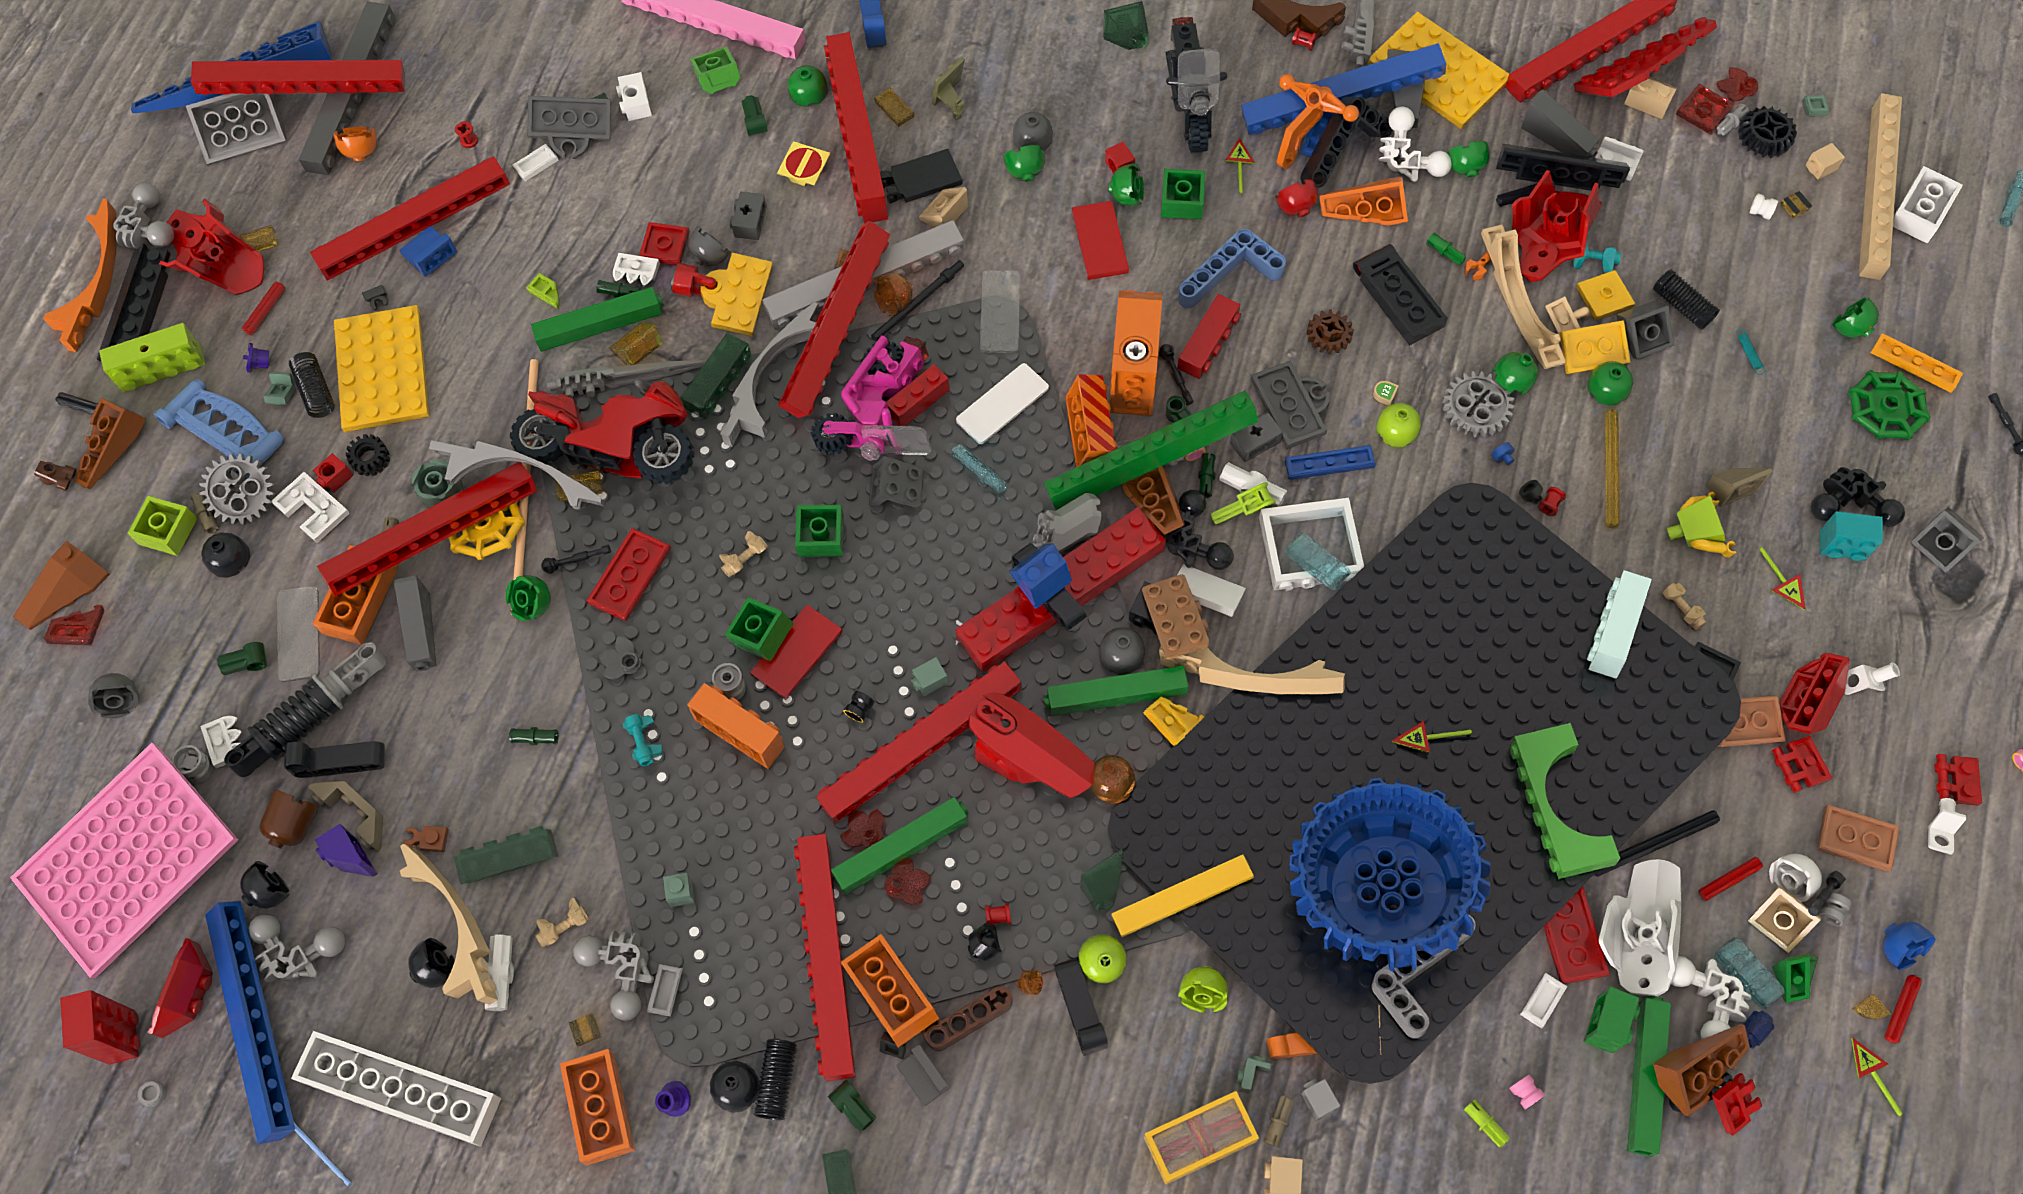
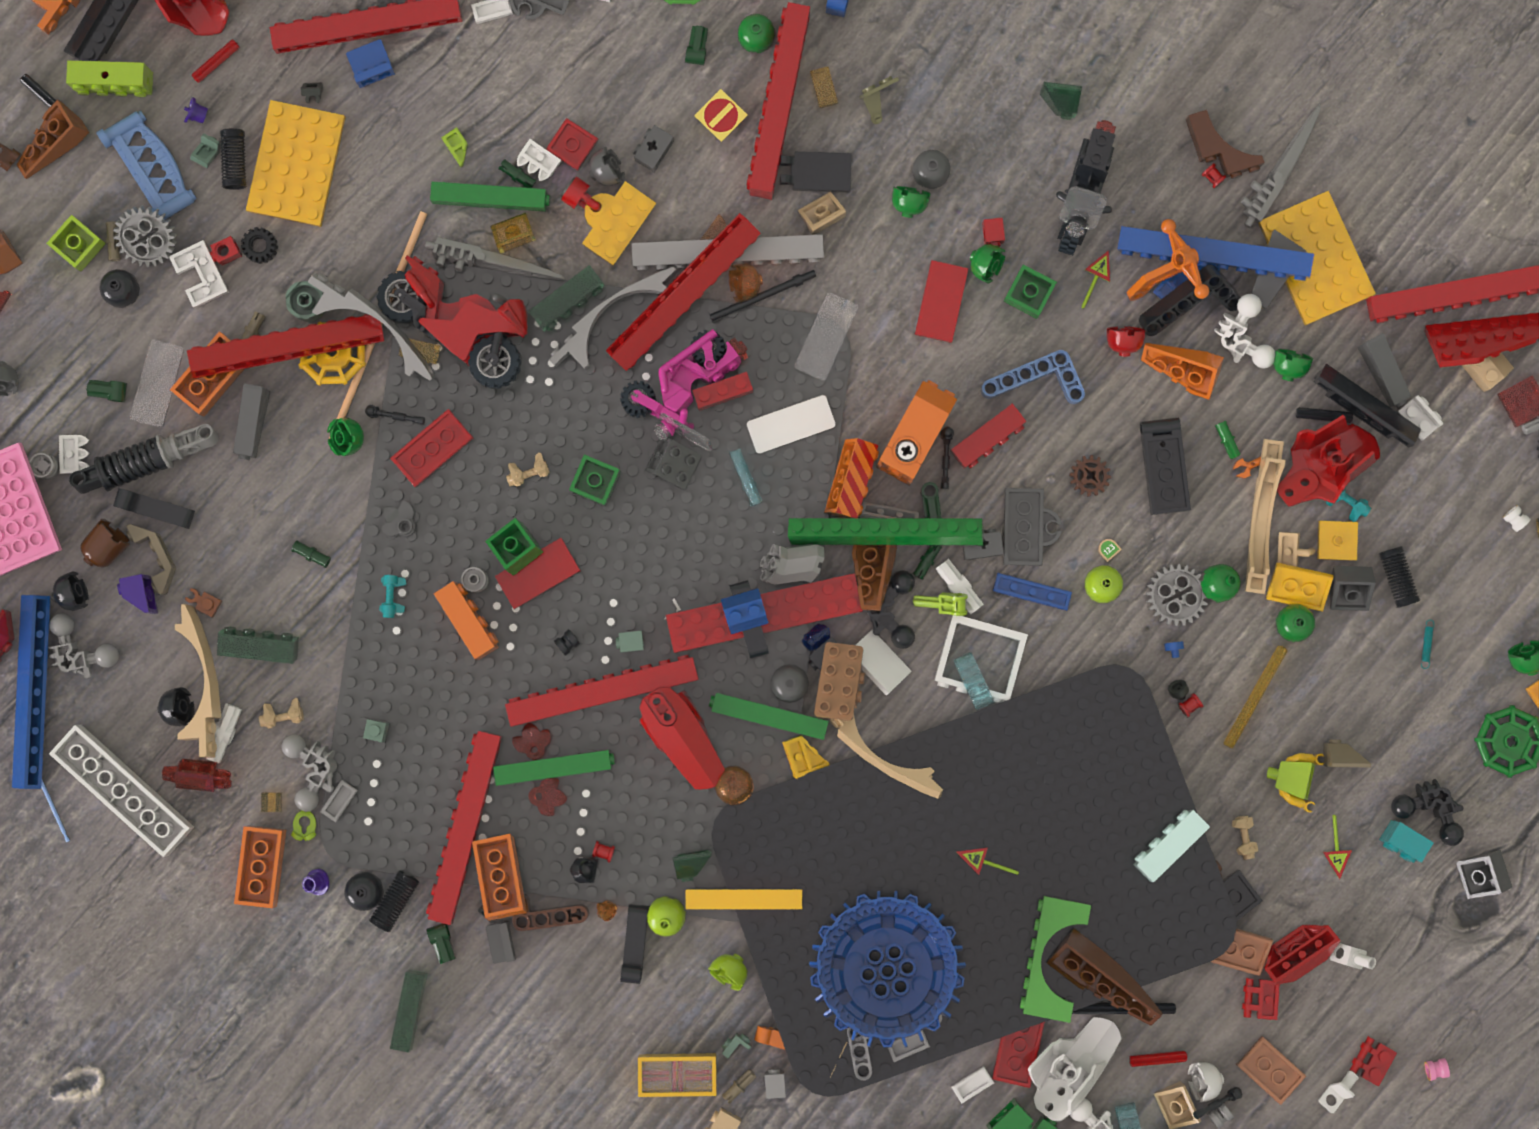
camera: 25 degrees right, 20 degrees up
none -> clear red hinge [162,759,232,792]
none -> lime piece [291,811,317,841]
none -> clear blue brick [802,623,830,651]
none -> light grey tile [888,1030,930,1062]
none -> reddish brown wedge [1047,928,1163,1026]

